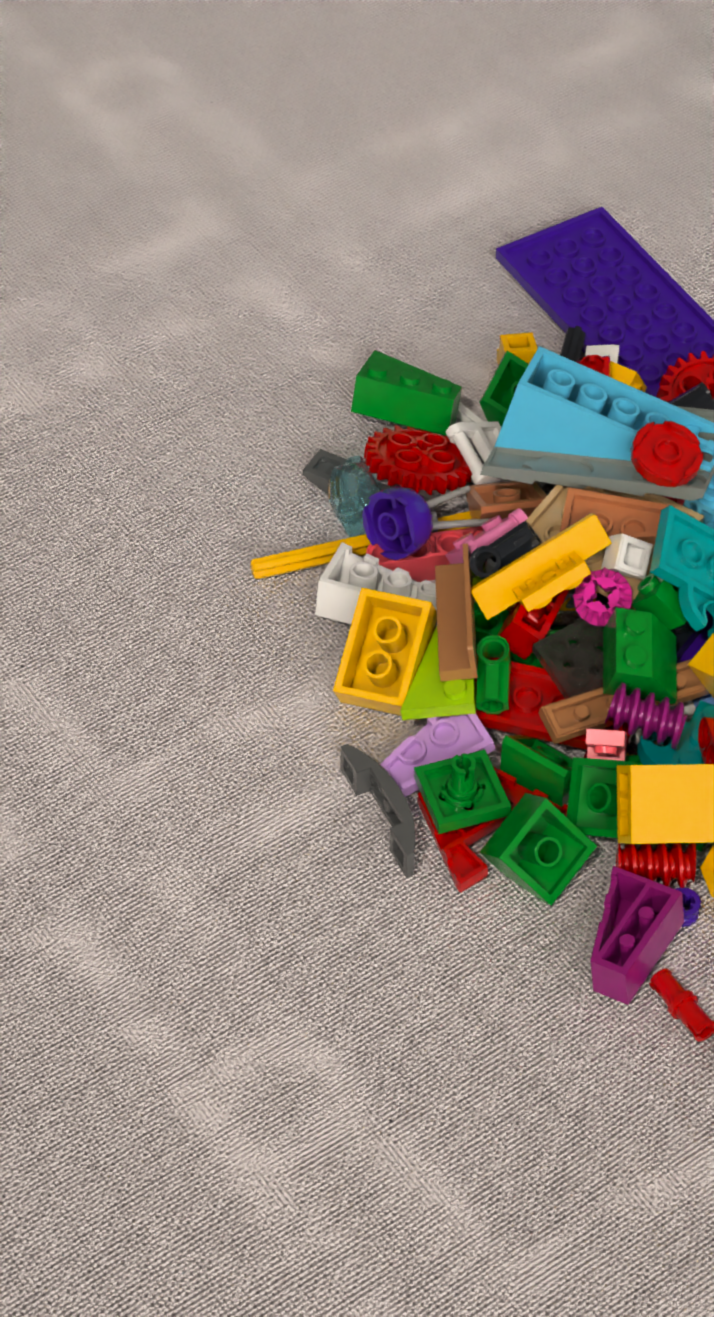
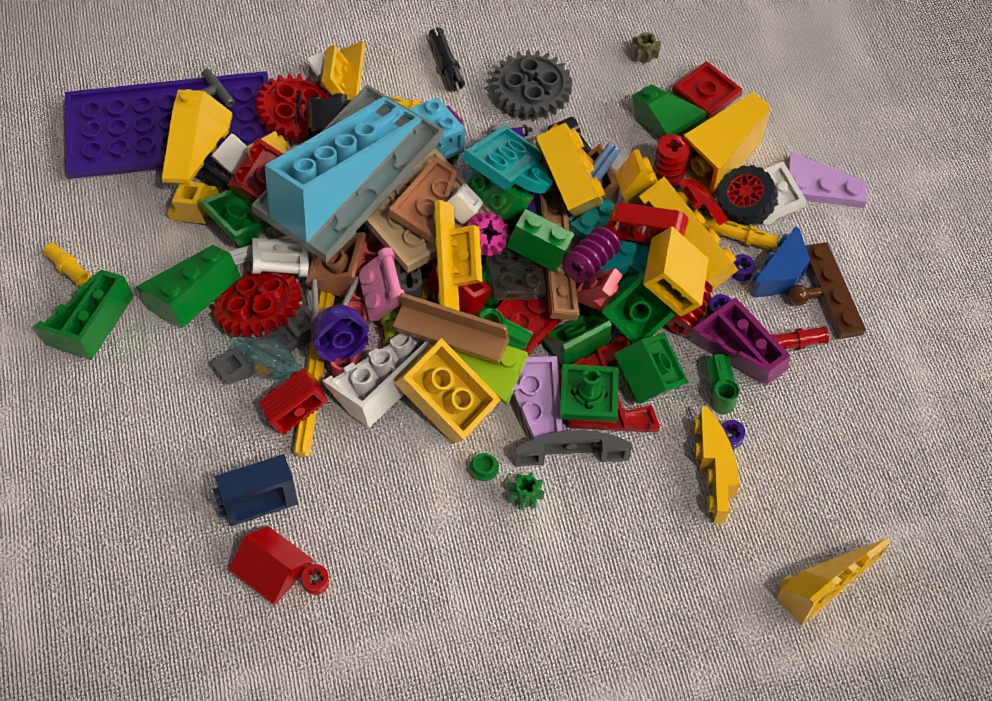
camera: 70 degrees left, 10 degrees up
black piece [469,521,542,580] -> none
red tile [630,421,703,487] -> none
none -> green wedge [34,269,134,360]
none -> yellow pin [43,242,90,286]
none -> yellow wedge [162,89,233,184]
none -> dark grey piece [200,68,234,107]
none -> dark blue window [213,454,298,527]
none -> red slope [228,526,314,606]
none -> red brick [259,367,328,434]
none -> red bush [301,564,330,595]
none -> green plate [470,453,499,481]
none -> green gear [508,472,545,510]
none -> yellow slope [693,406,740,524]
none -> green piece [705,354,740,414]
none -> dark purple bush [721,420,745,449]
none -> yellow wedge [776,538,891,625]

